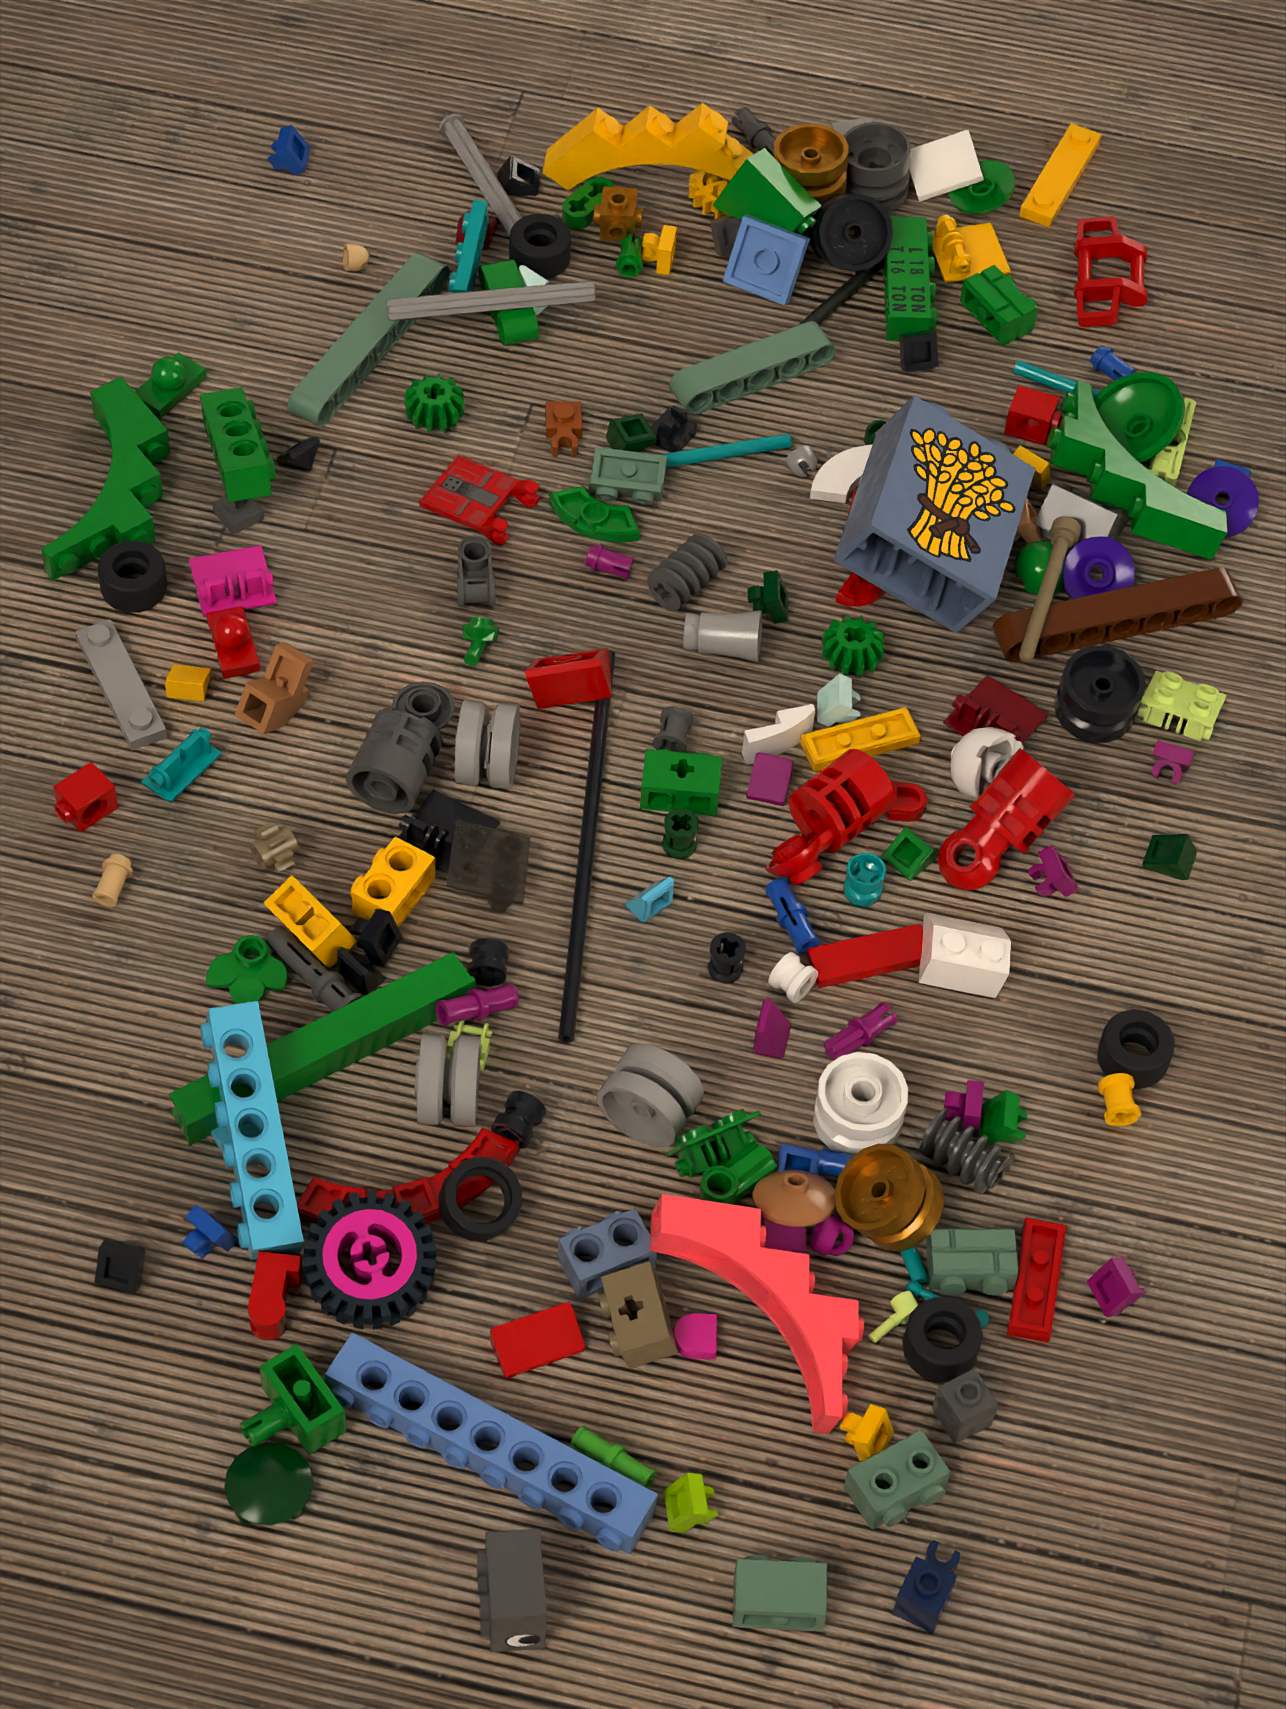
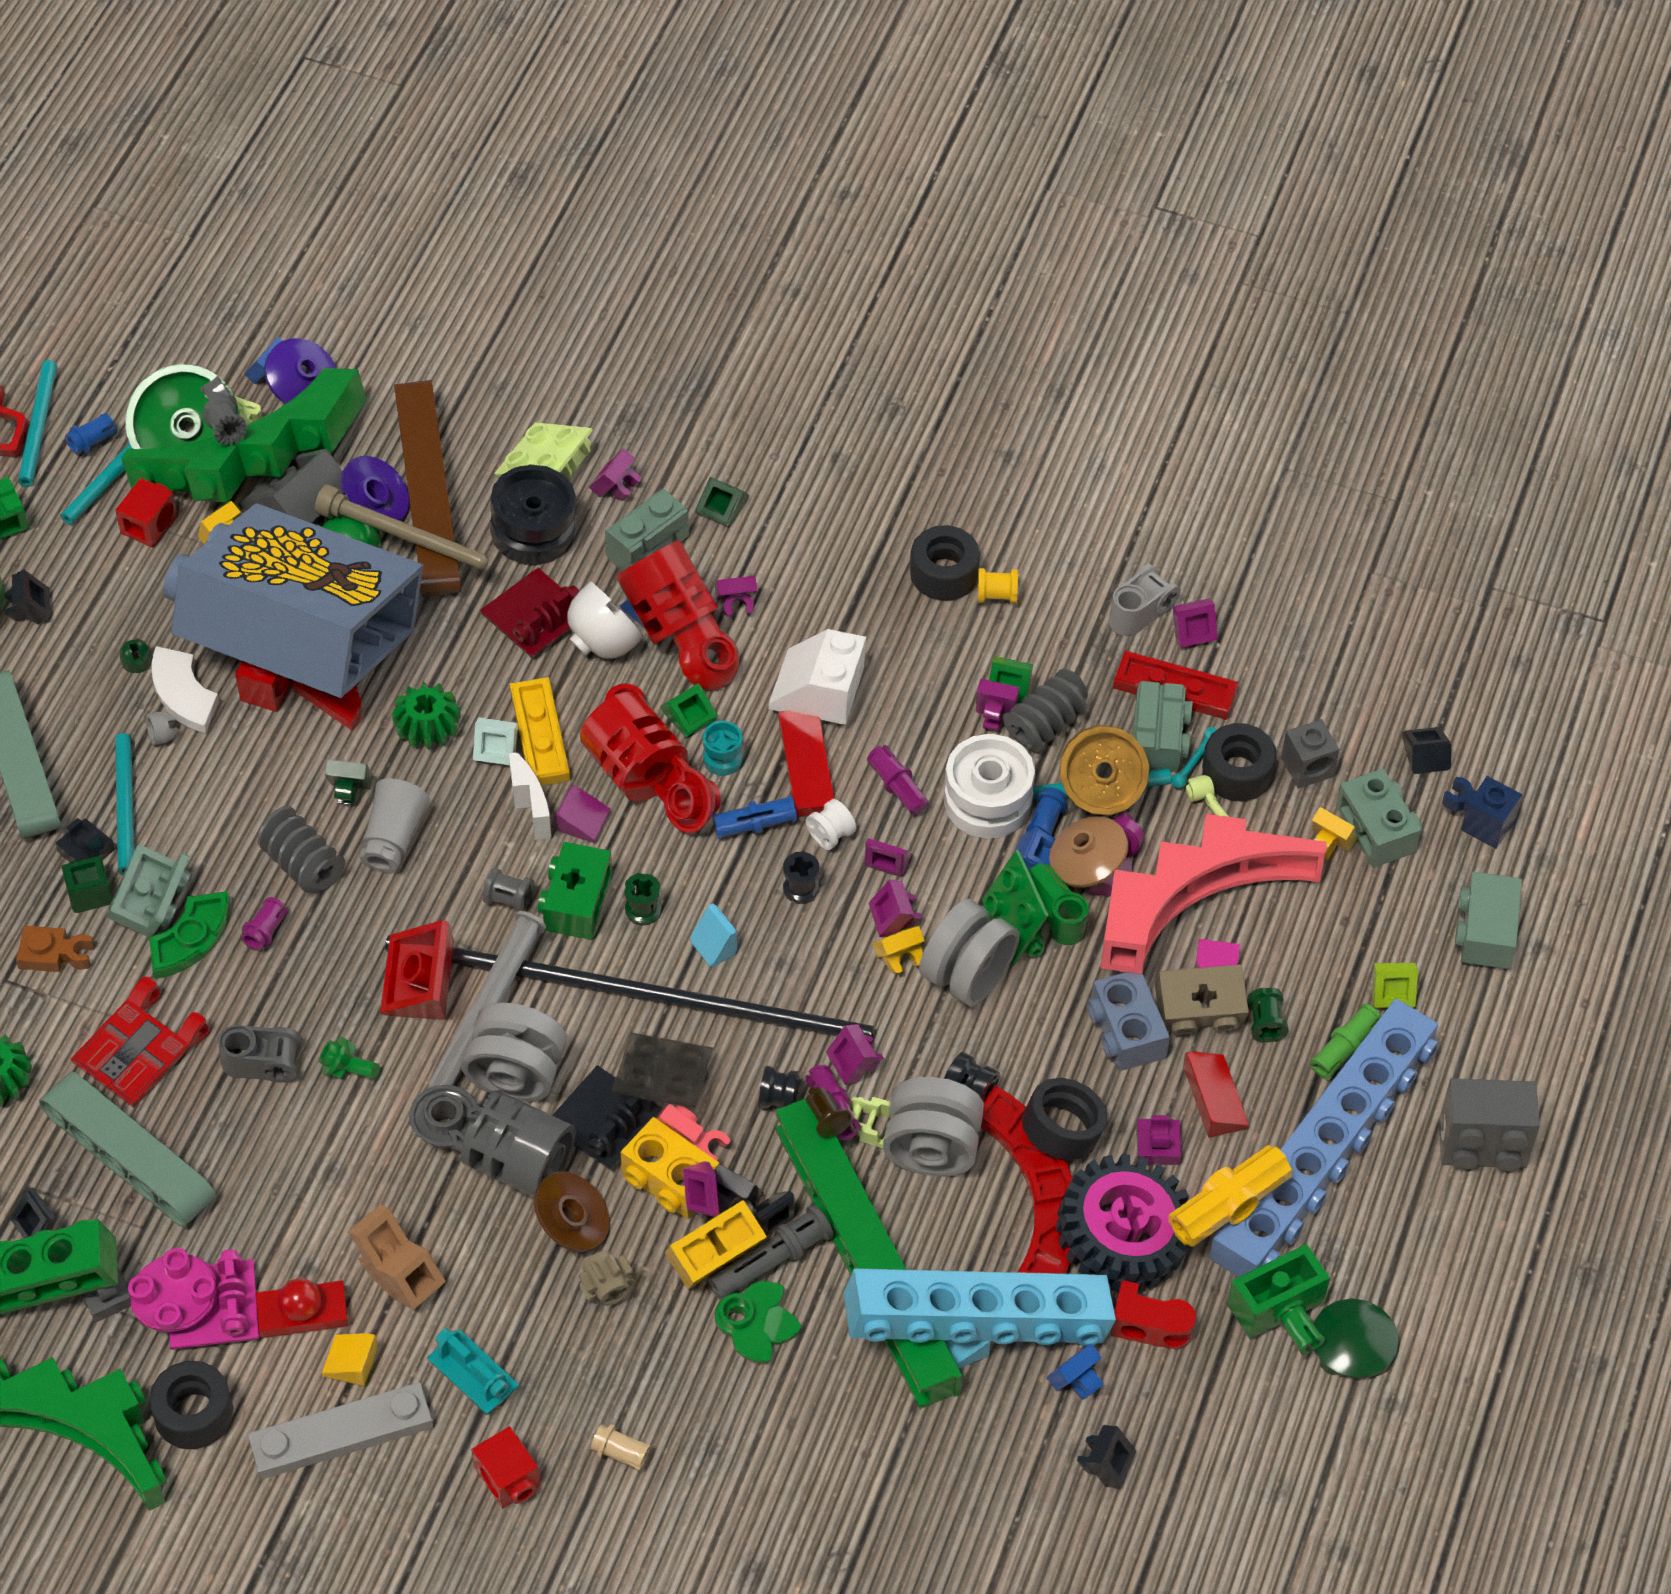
camera: 80 degrees left, 0 degrees up
none -> teal piece [18,360,57,487]
none -> sand green beam [39,1072,216,1227]
none -> dark pink dish [128,1248,218,1332]
none -> dark grey connector [200,376,248,446]
none -> light grey axle [429,911,546,1088]
none -> reddish brown dish [534,1171,609,1252]
none -> sand green brick [605,489,689,571]
none -> coral plate [656,1104,731,1161]
none -> magenta slope [683,1161,719,1217]
none -> dark brown piece [806,1086,852,1138]
none -> magenta tile [826,1024,884,1085]
none -> magenta tile [868,879,922,937]
none -> yellow tile [872,926,925,974]
none -> light grey piece [1109,564,1181,636]
none -> magenta tile [1136,1115,1181,1165]
none -> yellow piece [1168,1145,1293,1247]
none -> dark green bush [1247,988,1289,1043]
none -> black slope [1402,727,1451,774]

